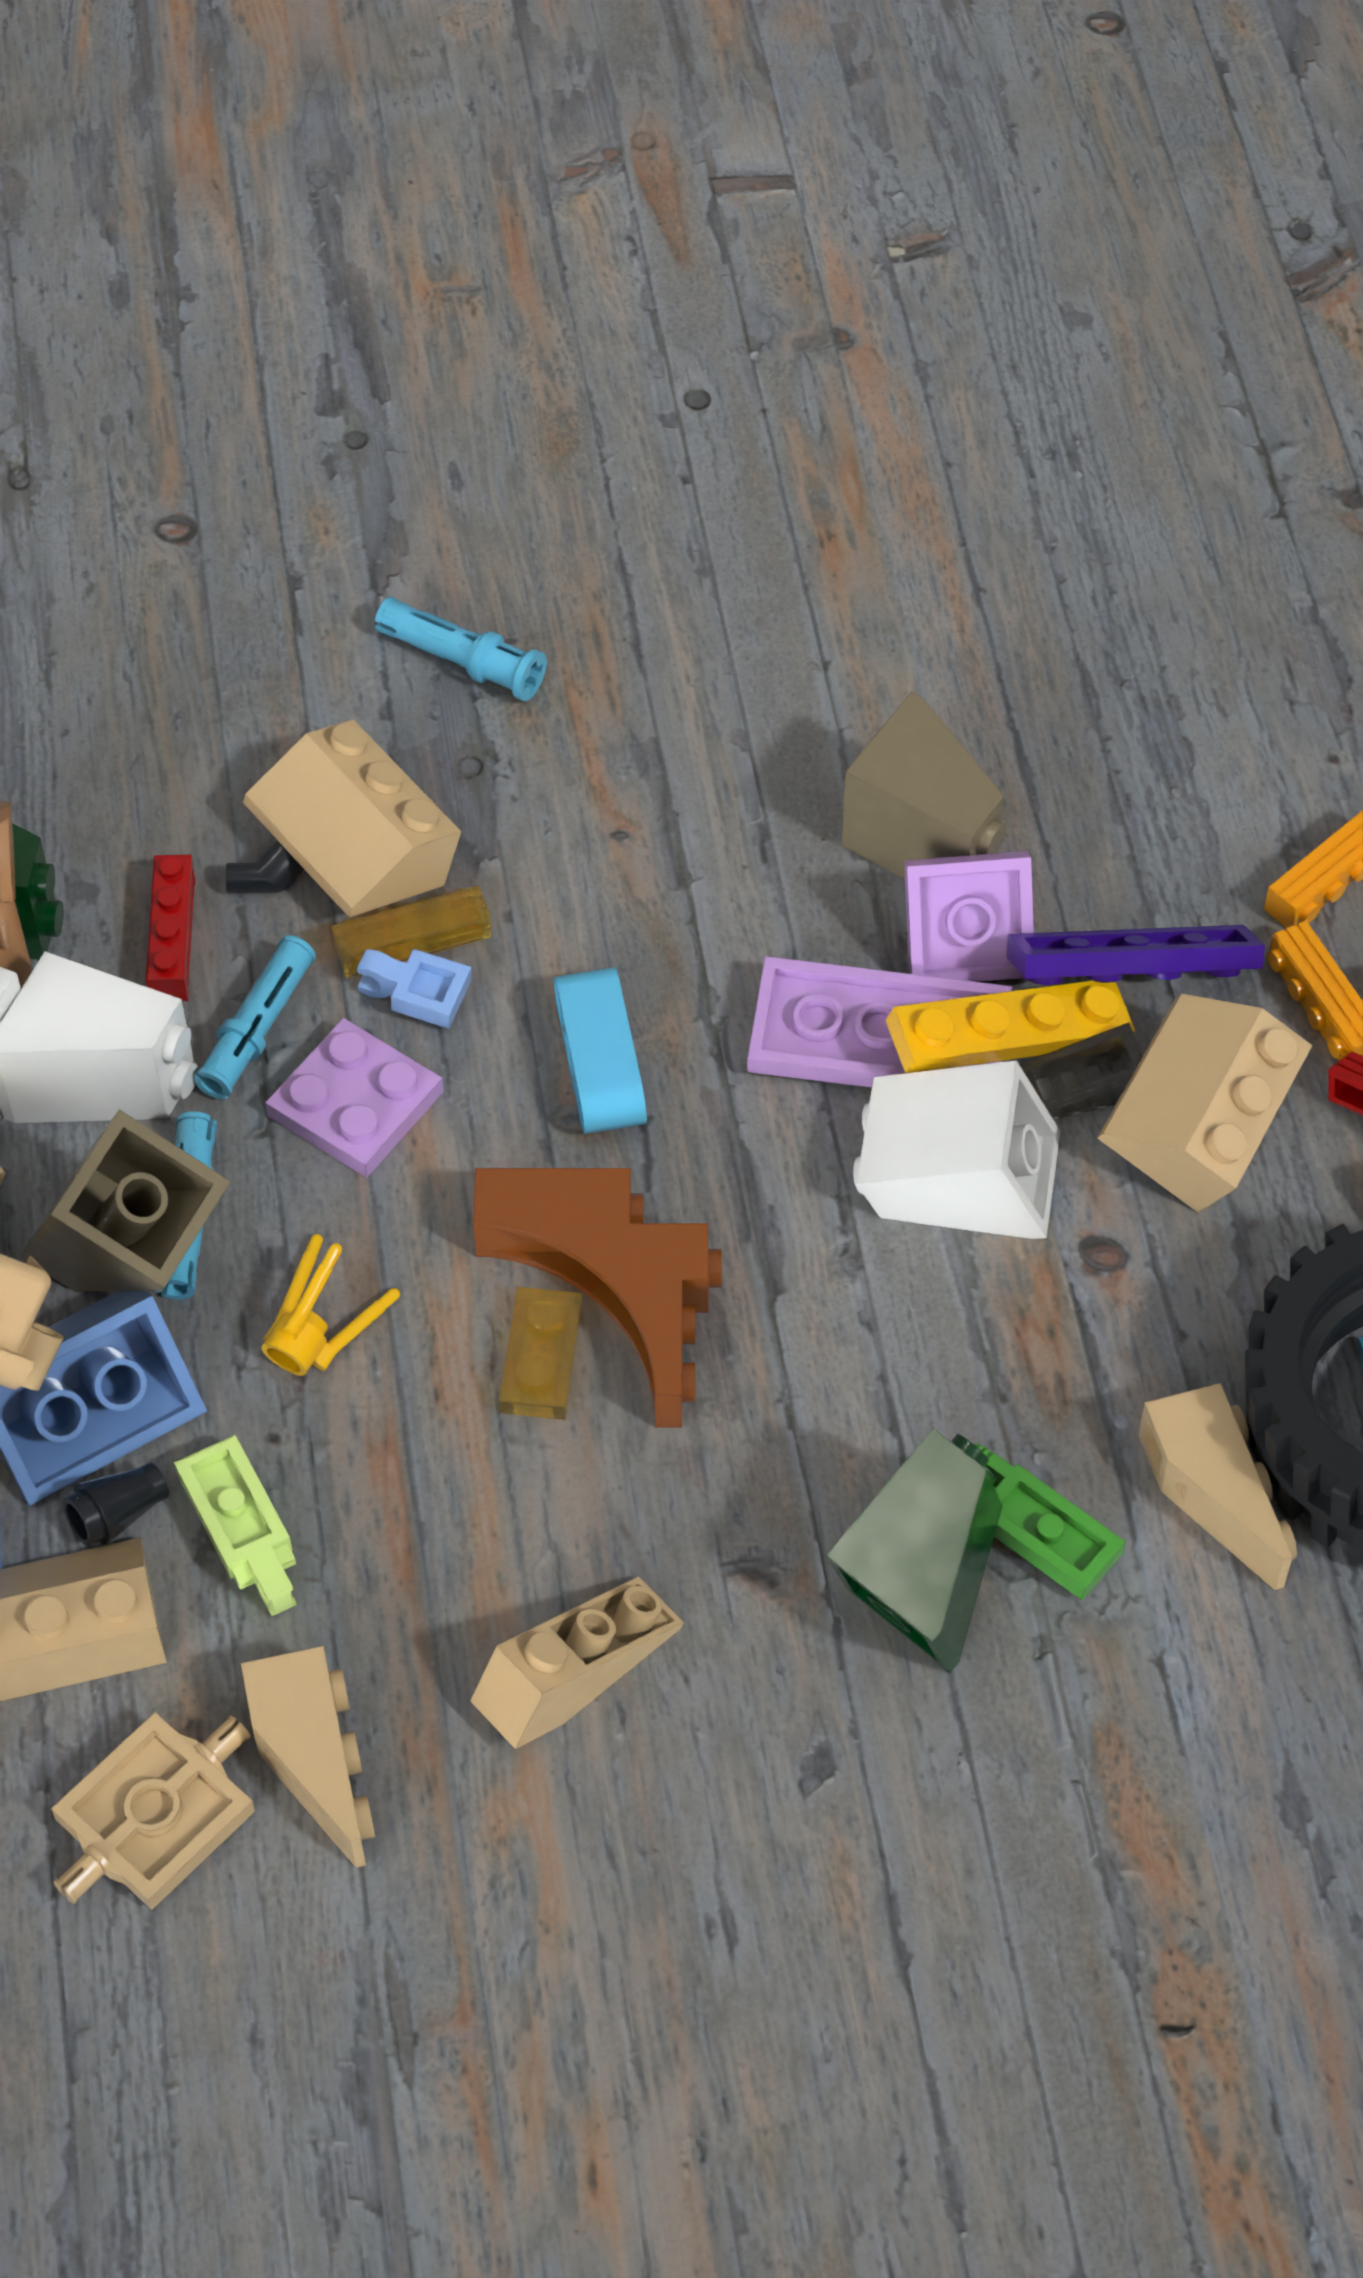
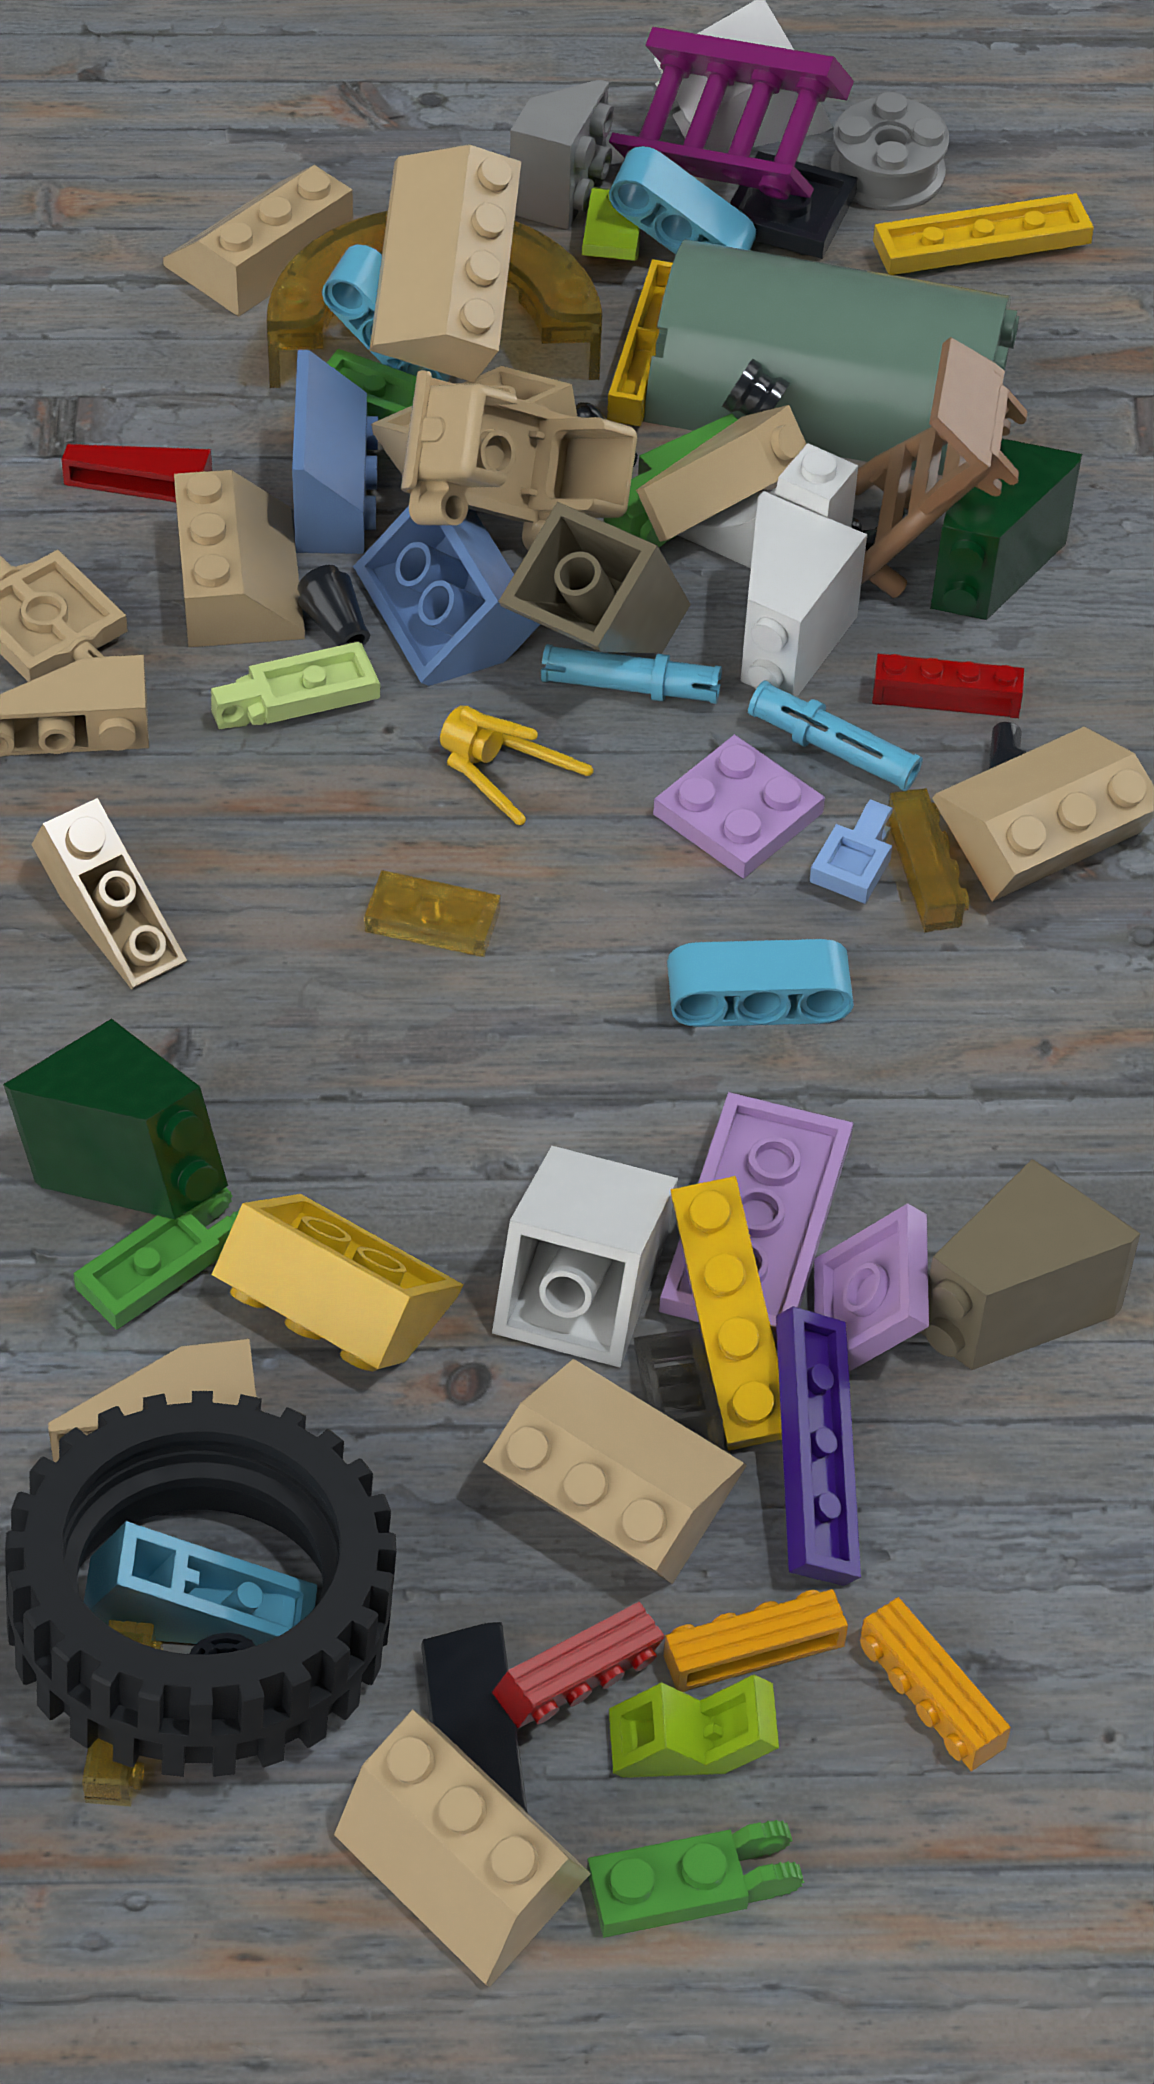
camera: 95 degrees right, 5 degrees down
dark orange arch [473,1168,722,1428] -> none
none -> yellow slope [211,1194,464,1372]

